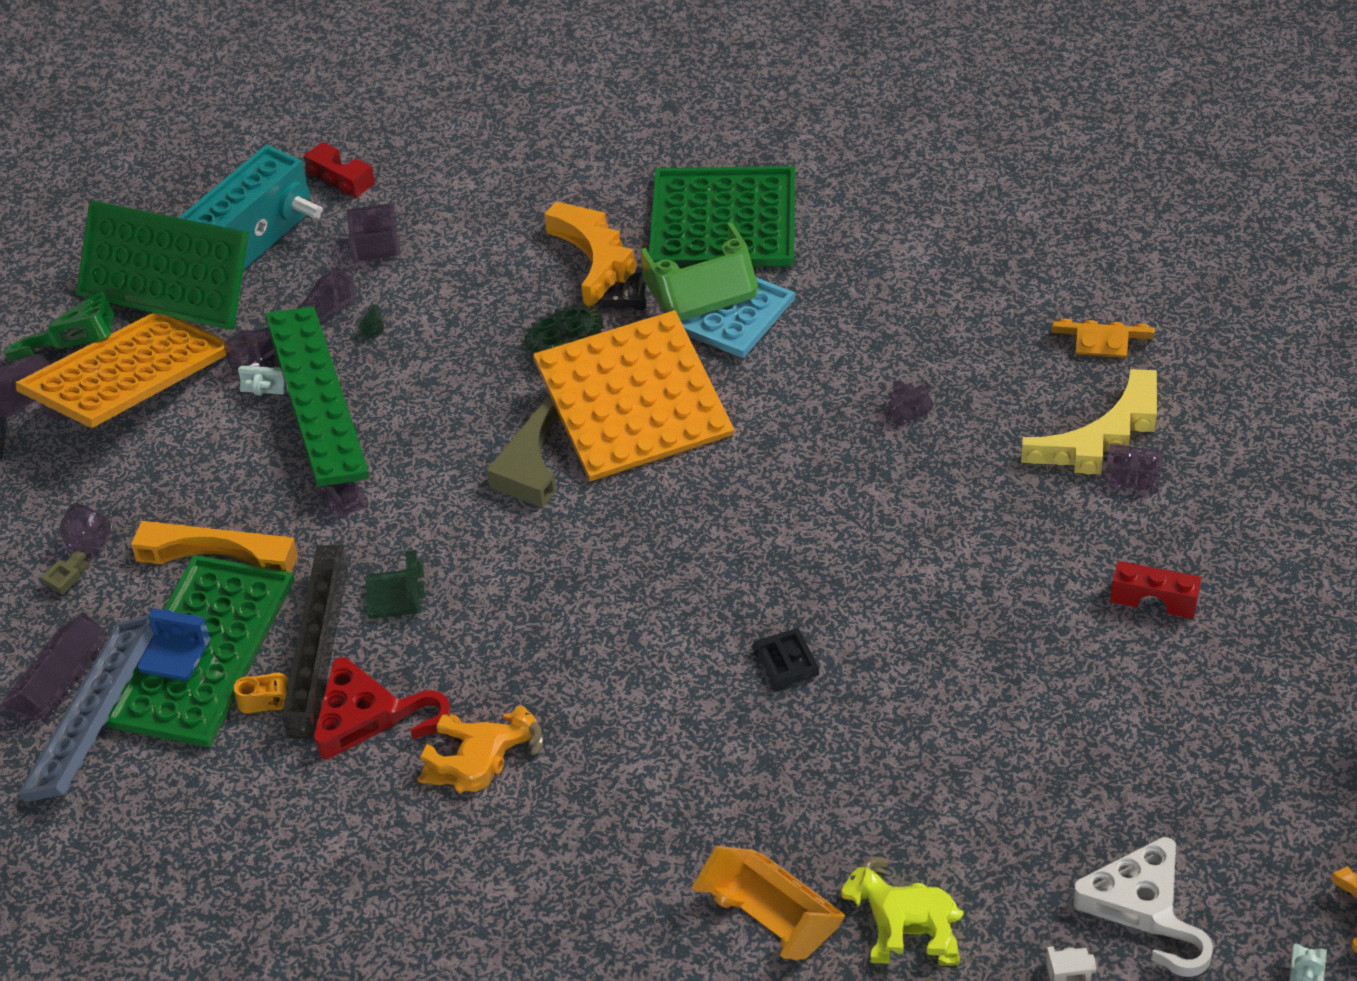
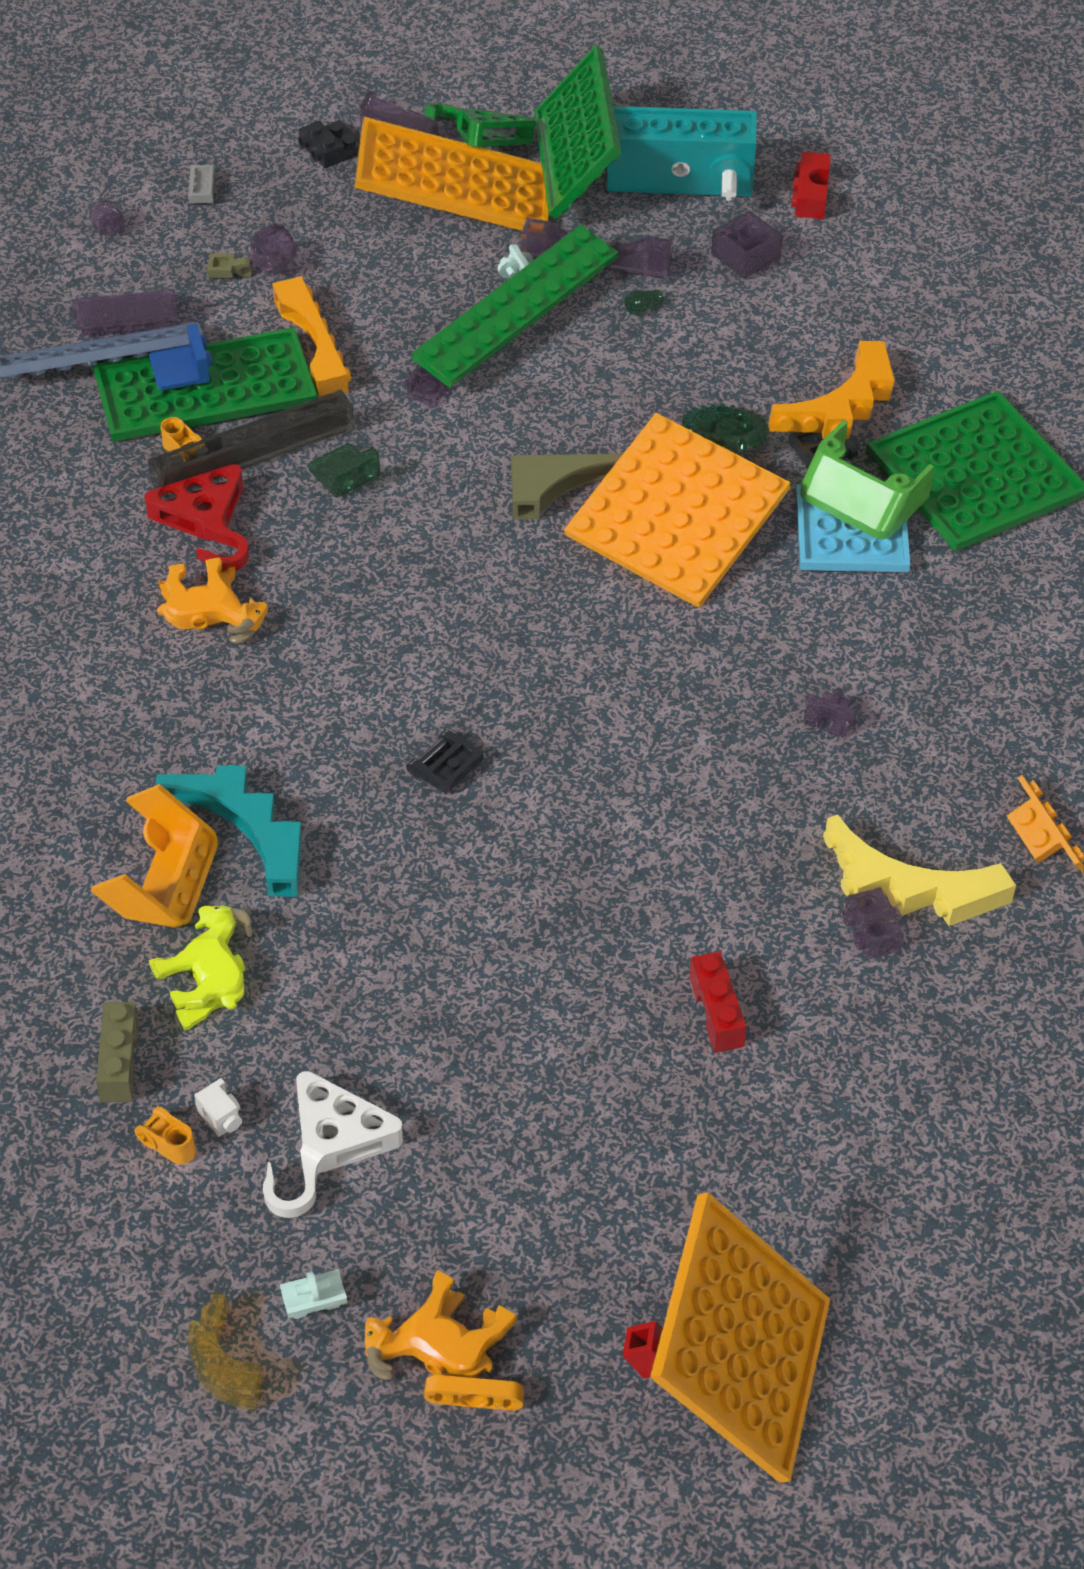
camera: 55 degrees right, 5 degrees up
none -> teal arch [156,765,302,897]

